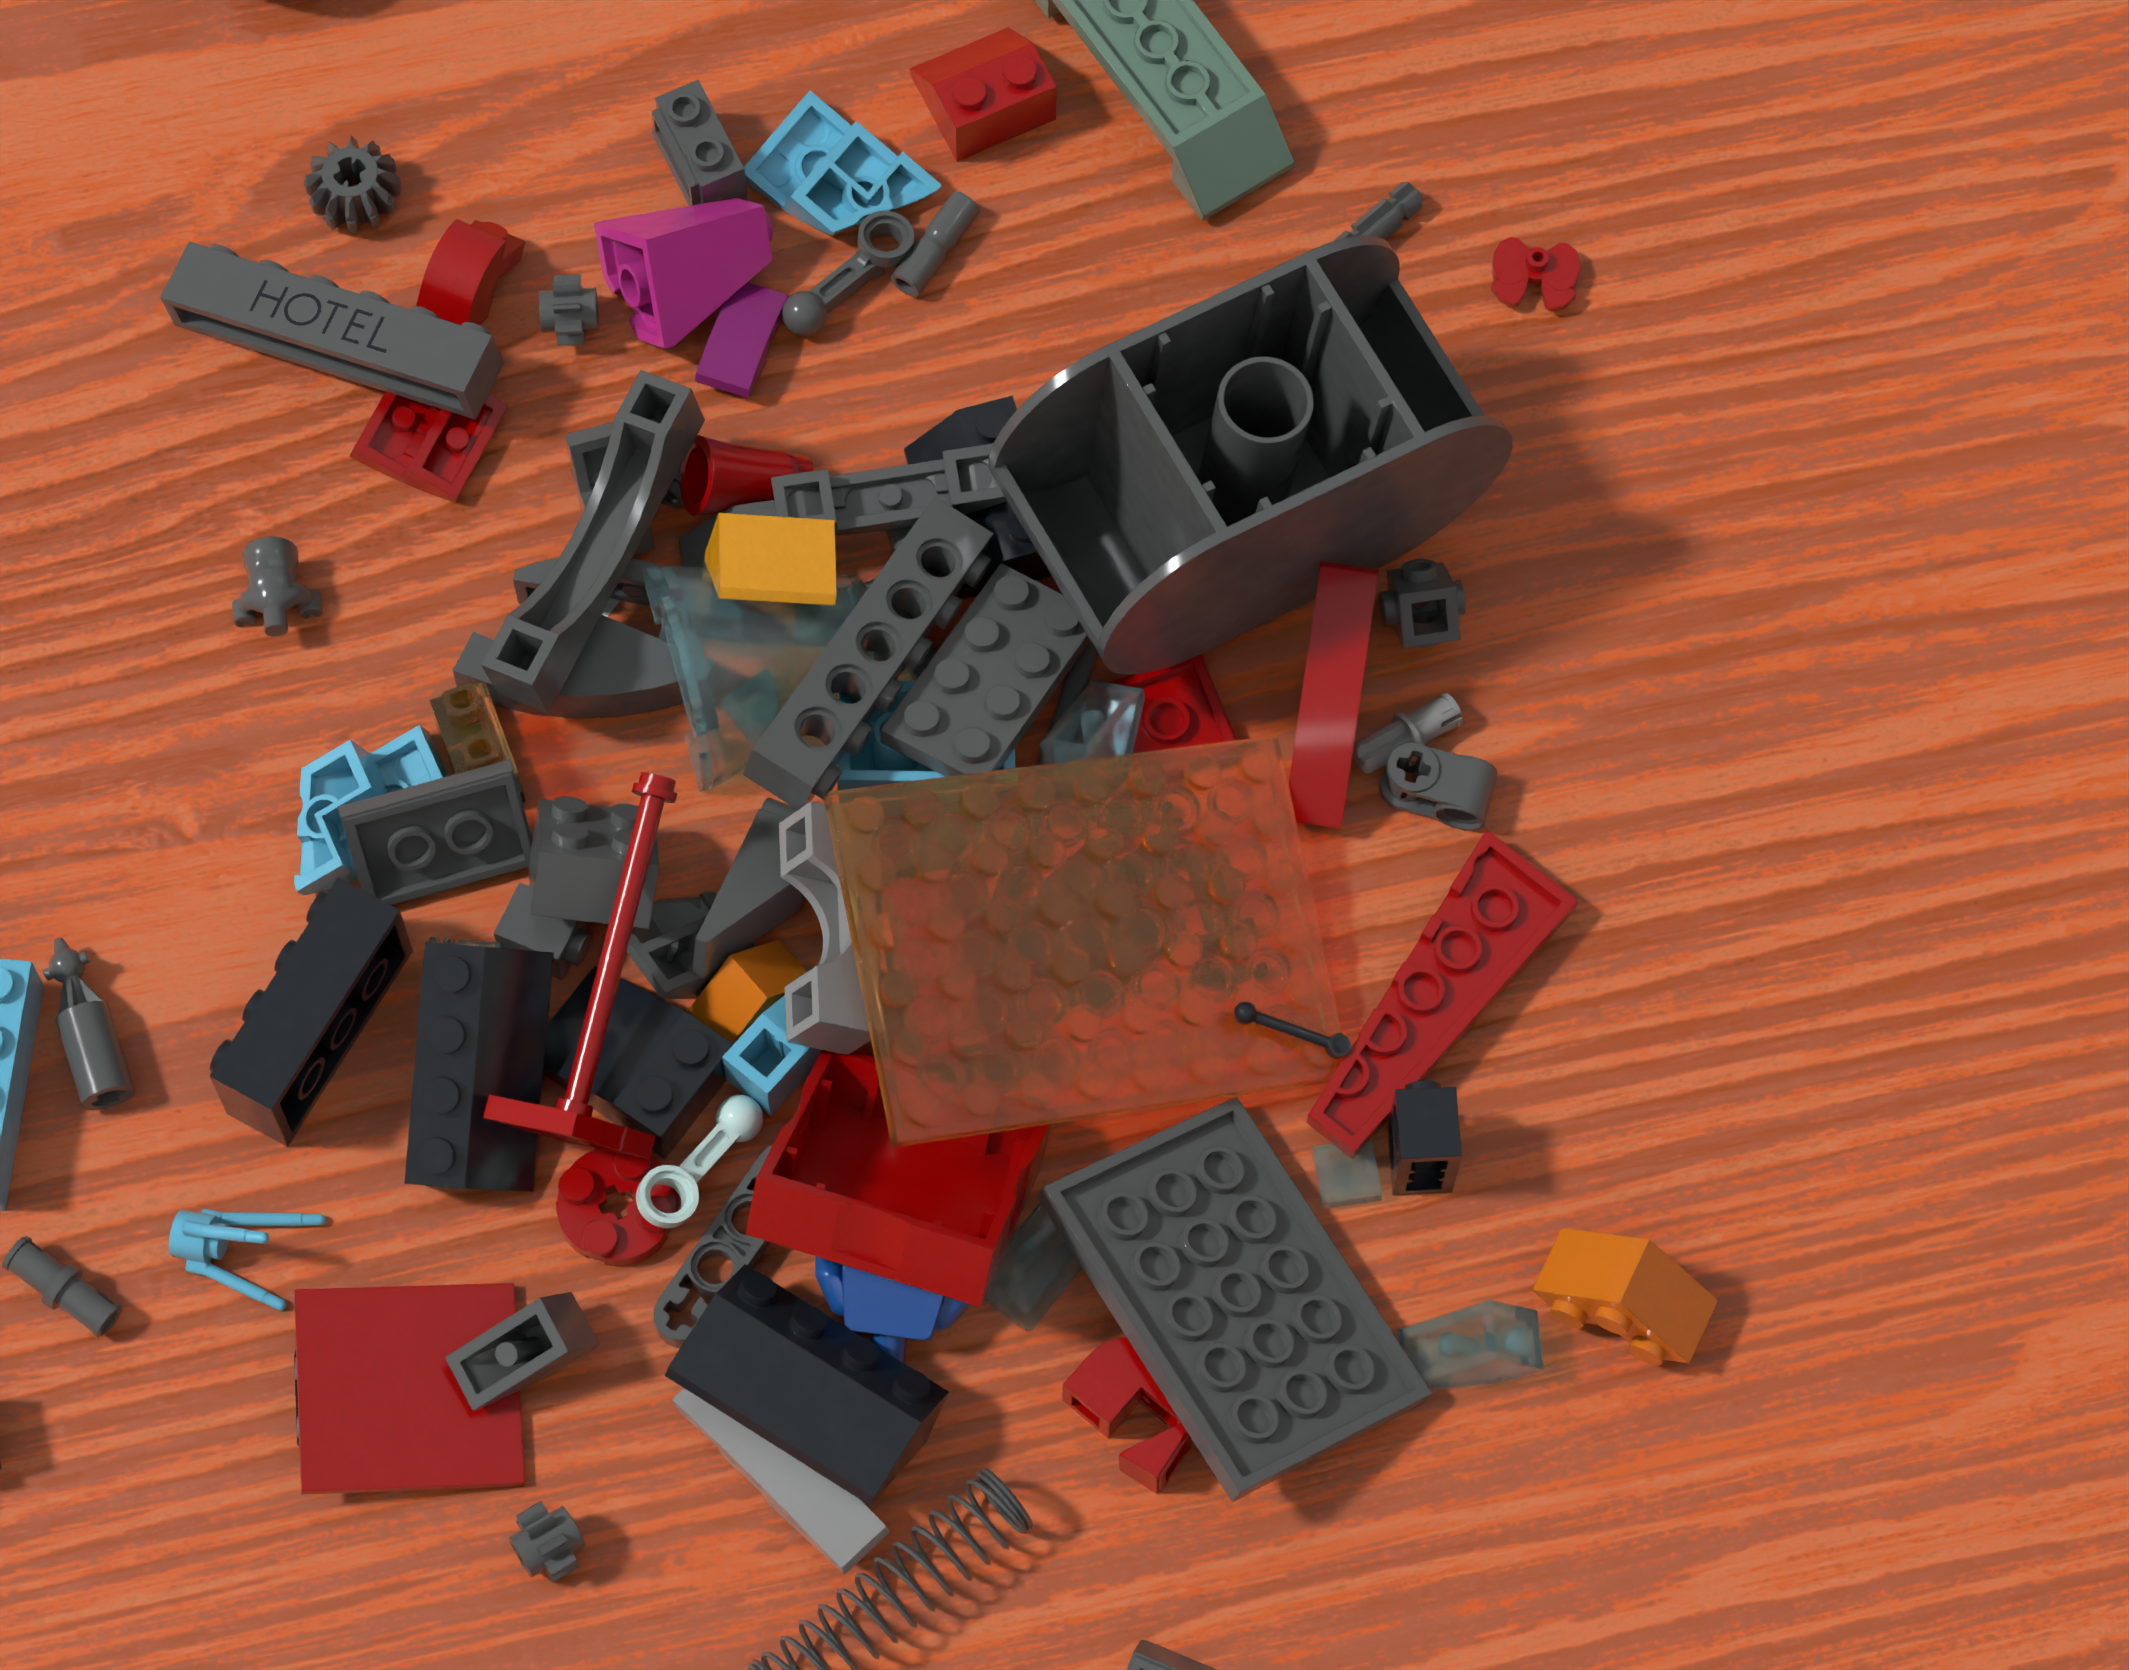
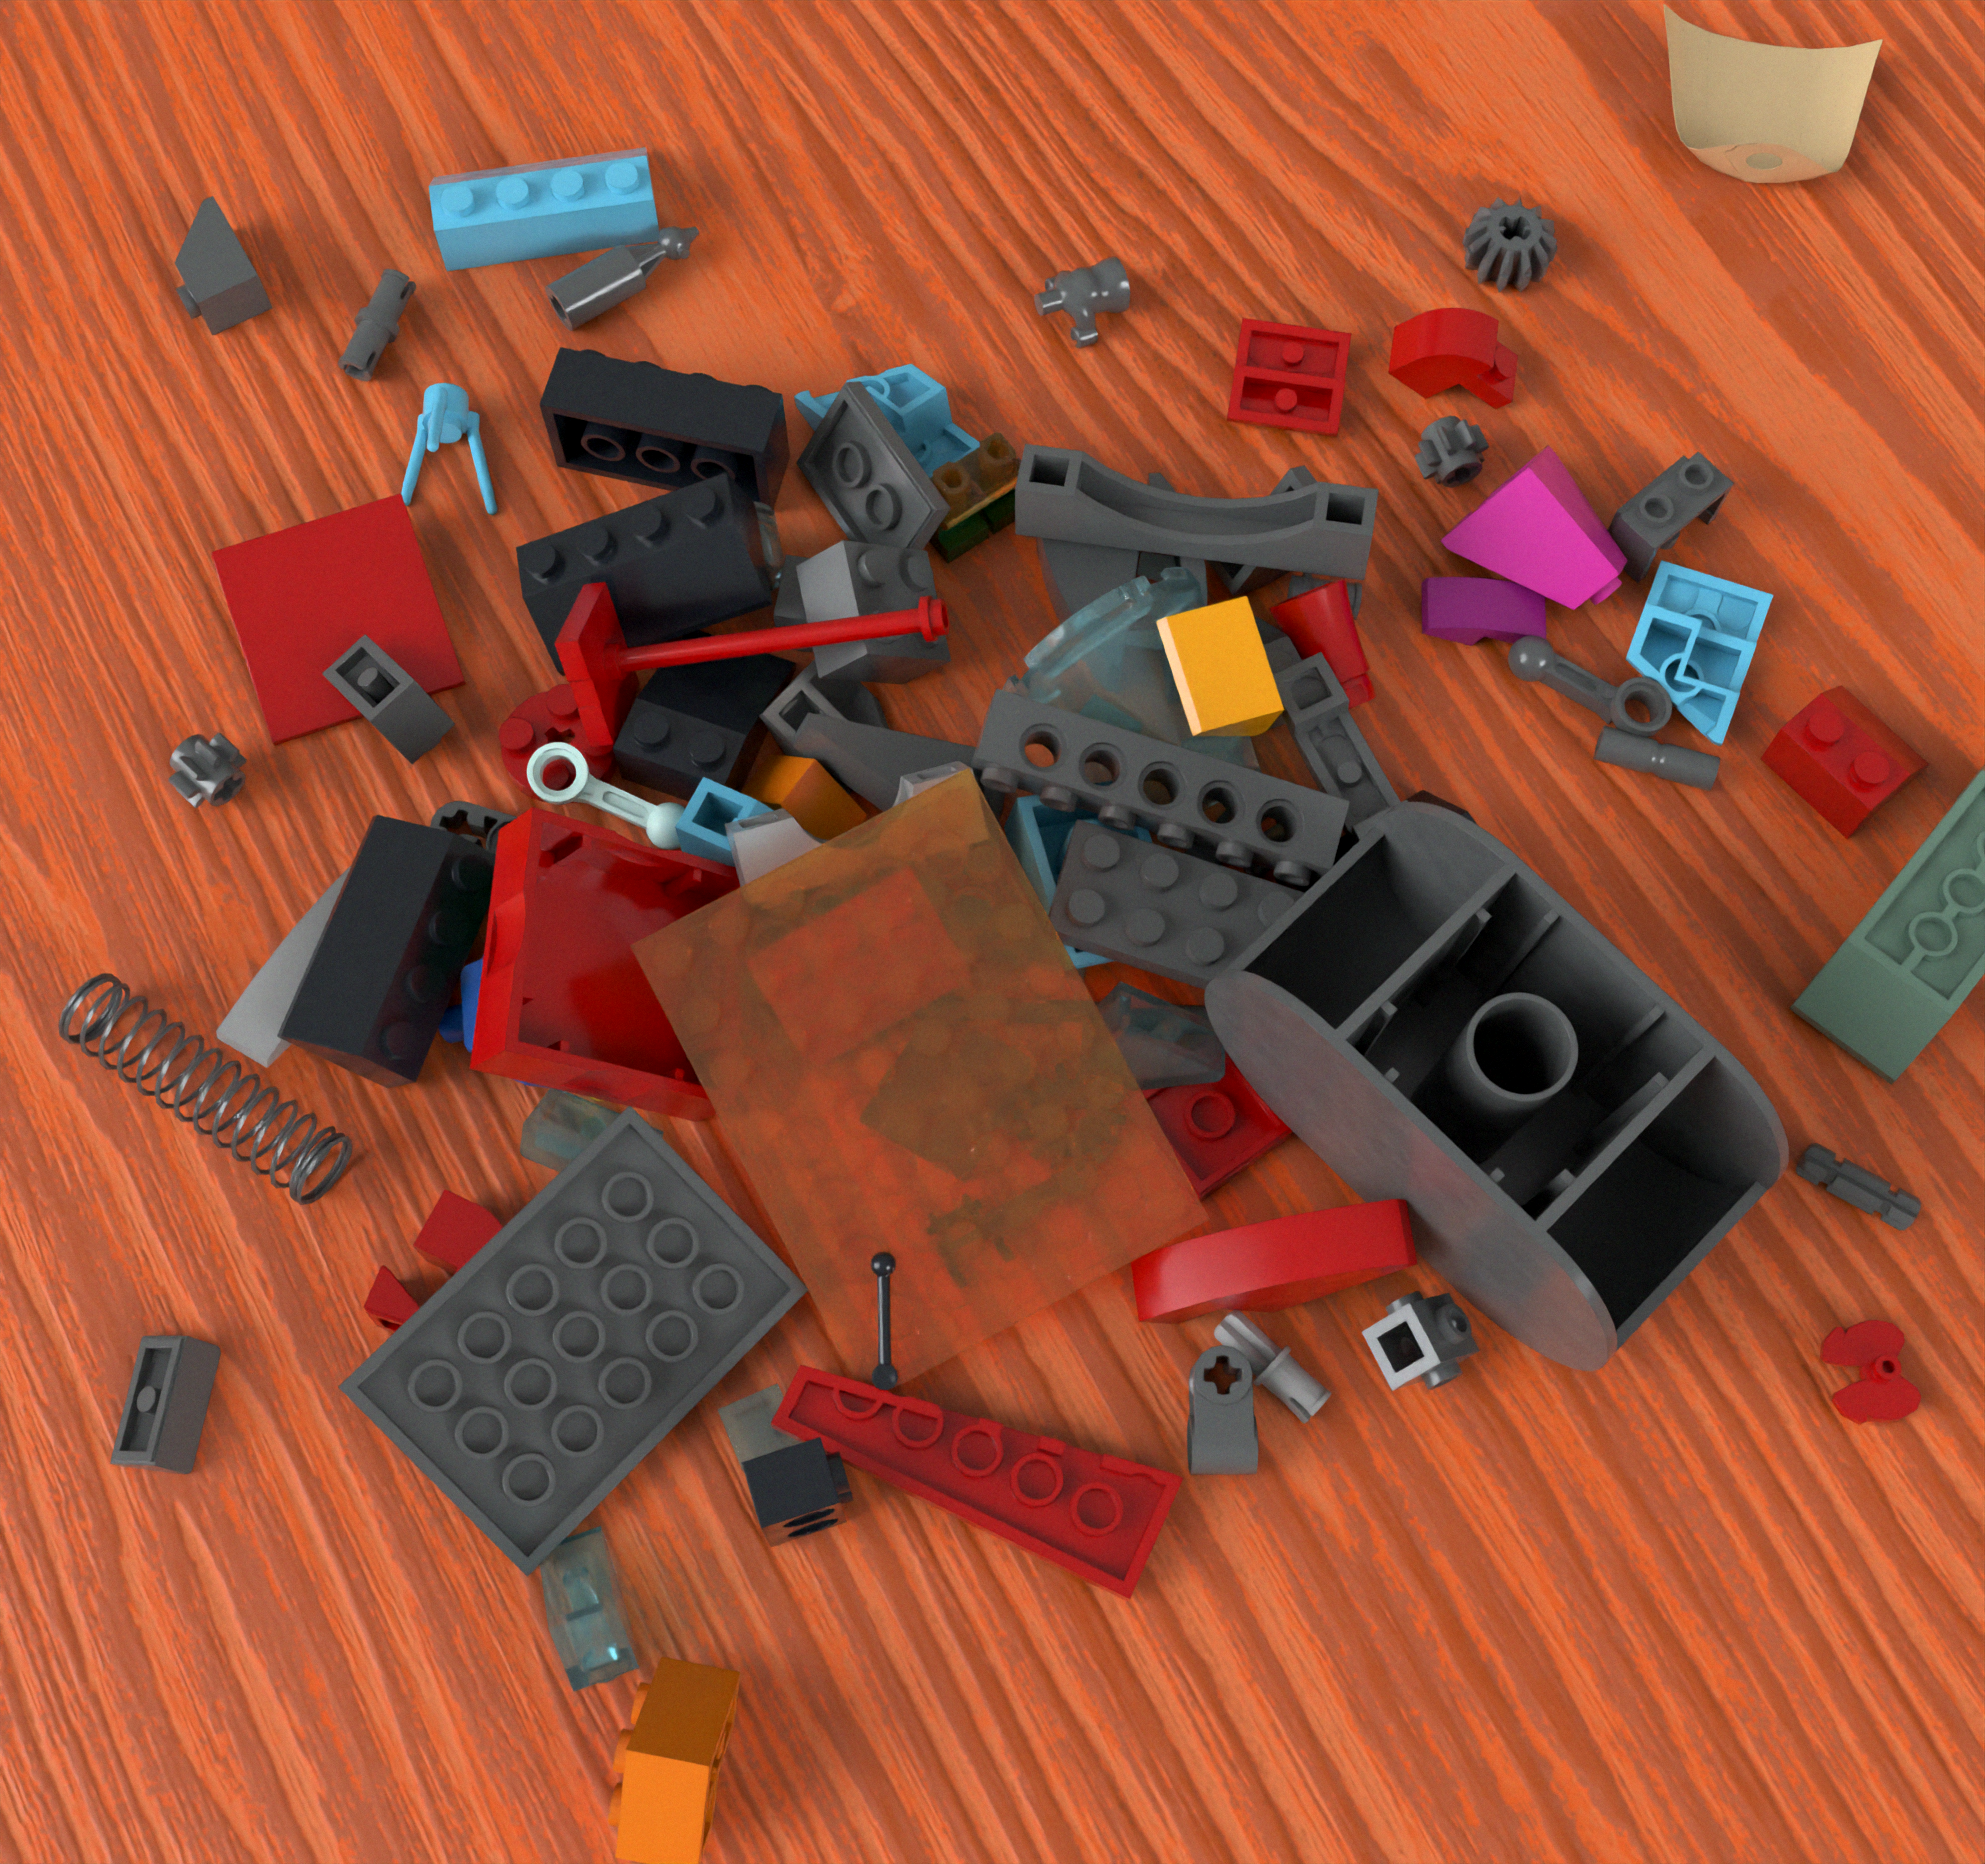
camera: 75 degrees right, 0 degrees up
dark grey brick [160,242,504,420] -> none

